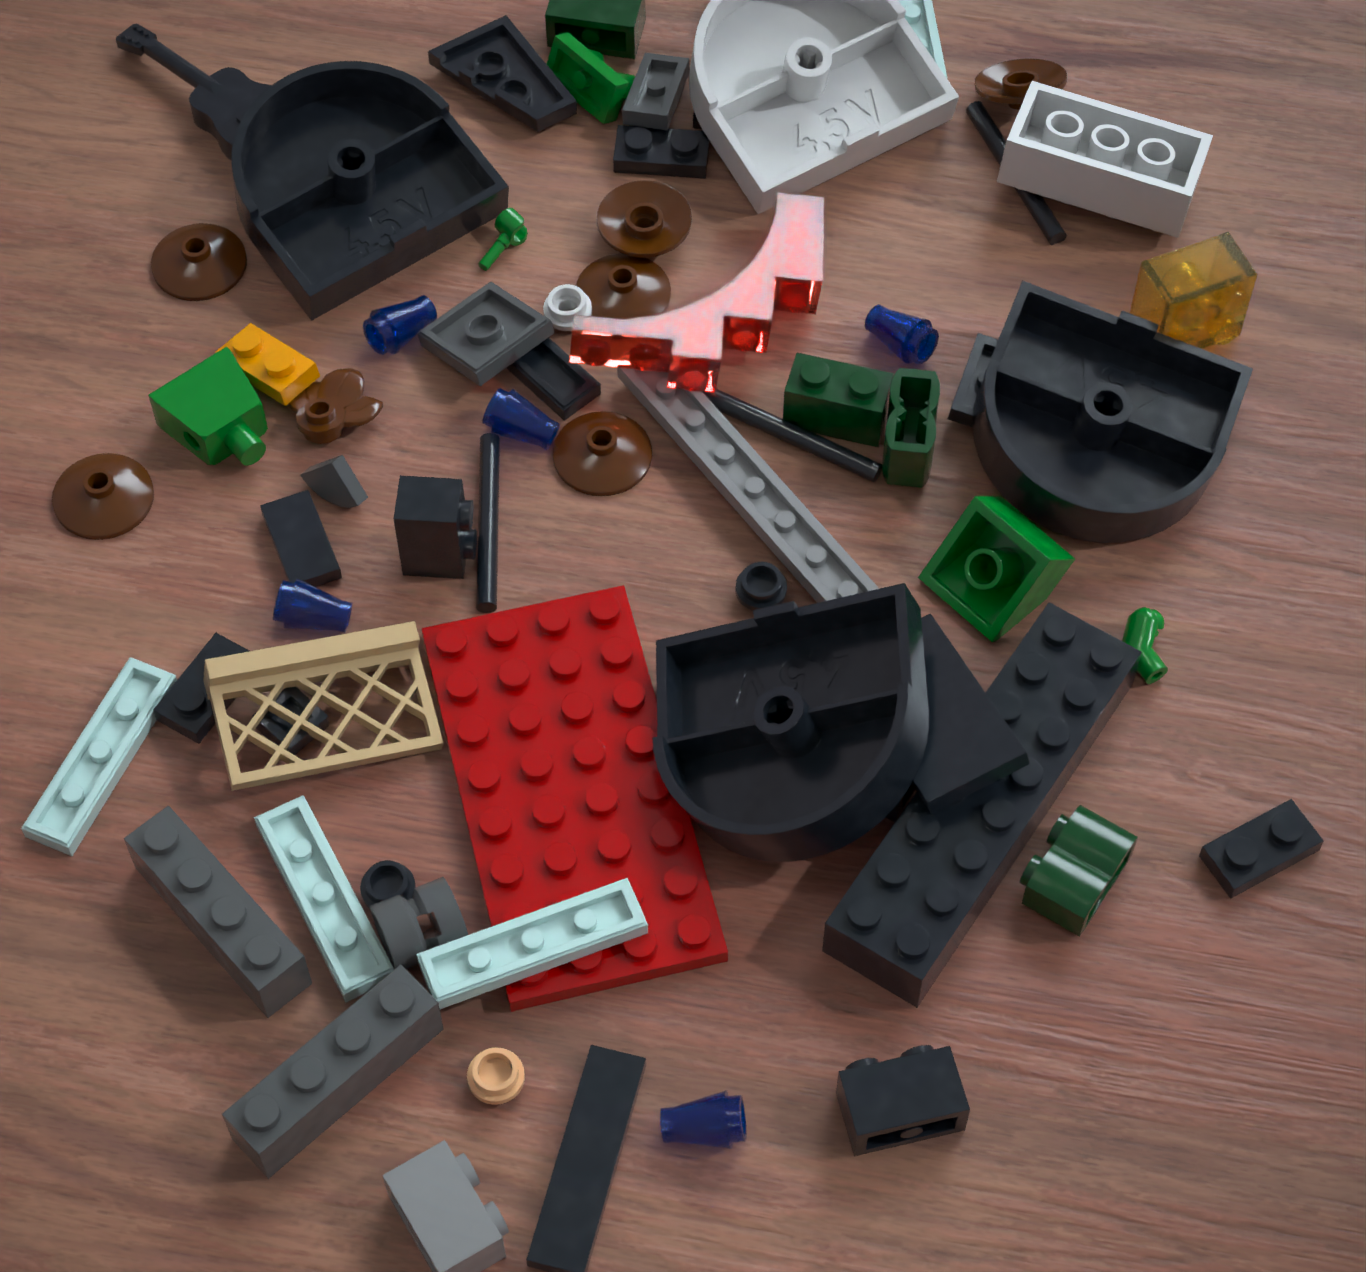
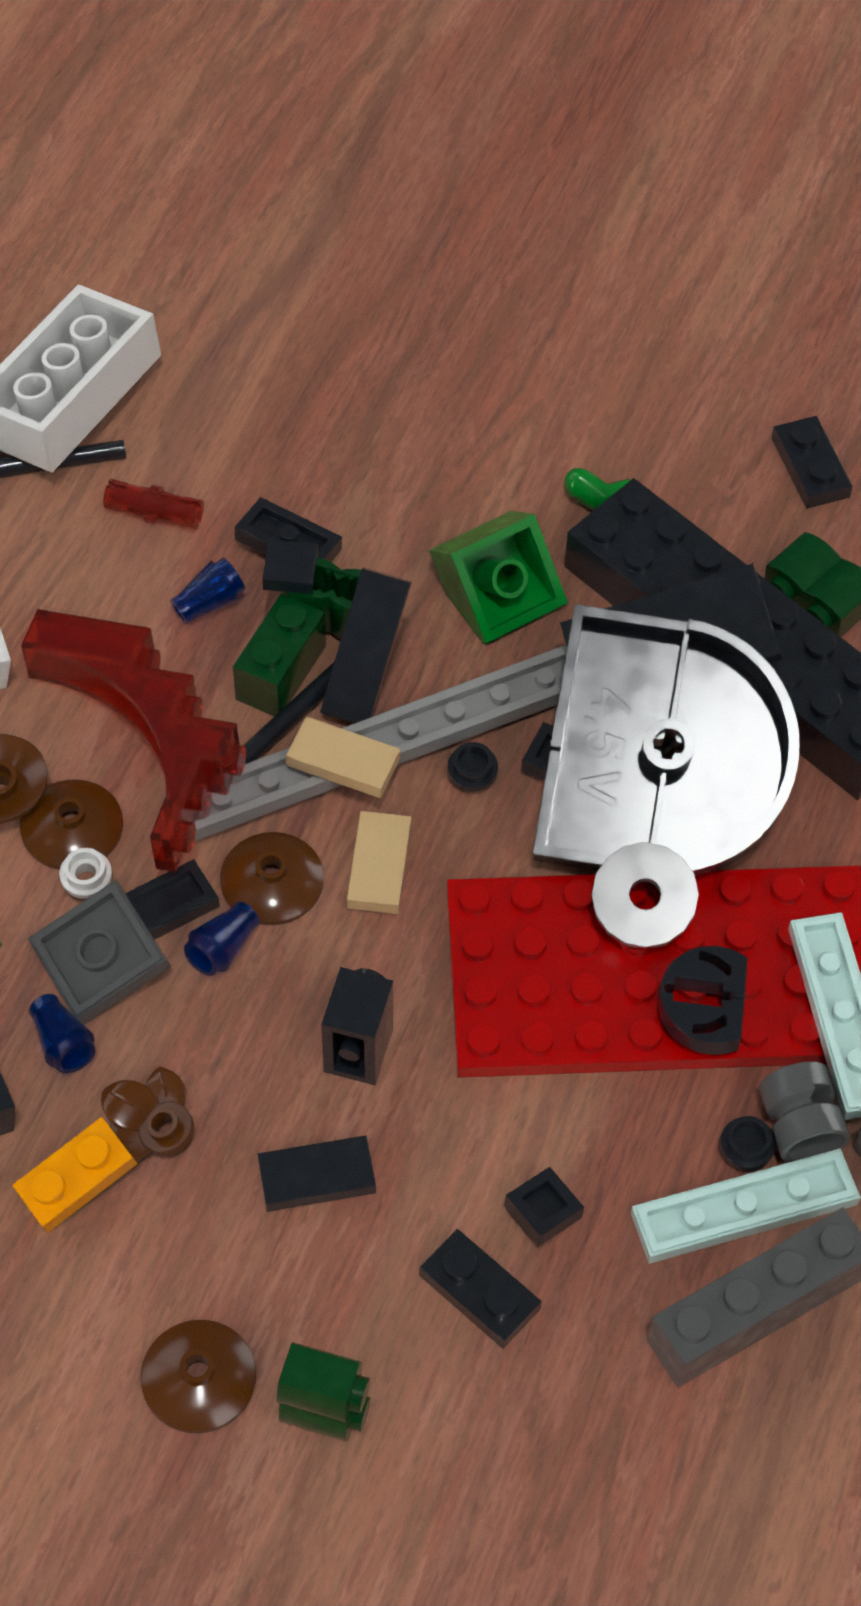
camera: 80 degrees left, 0 degrees up
light aqua tile [21,657,177,856] -> none
green torso [148,347,268,466] -> none
tan fence [203,621,444,791] -> none
clear blue cone [273,578,353,633] -> none
dark grey tile [300,455,368,508] -> none
black bar [476,433,500,613] -> none
black piece [973,280,1253,543] -> none
clear yellow brick [1130,232,1258,349] -> none
none -> clear red pin [103,478,204,530]
none -> black tile [262,540,318,594]
none -> dark green brick [276,1342,371,1441]
none -> tan tile [286,716,400,799]
none -> black tile [320,567,412,723]
none -> tan tile [347,811,411,914]
none -> tile [592,842,699,948]
none -> black piece [658,946,748,1055]

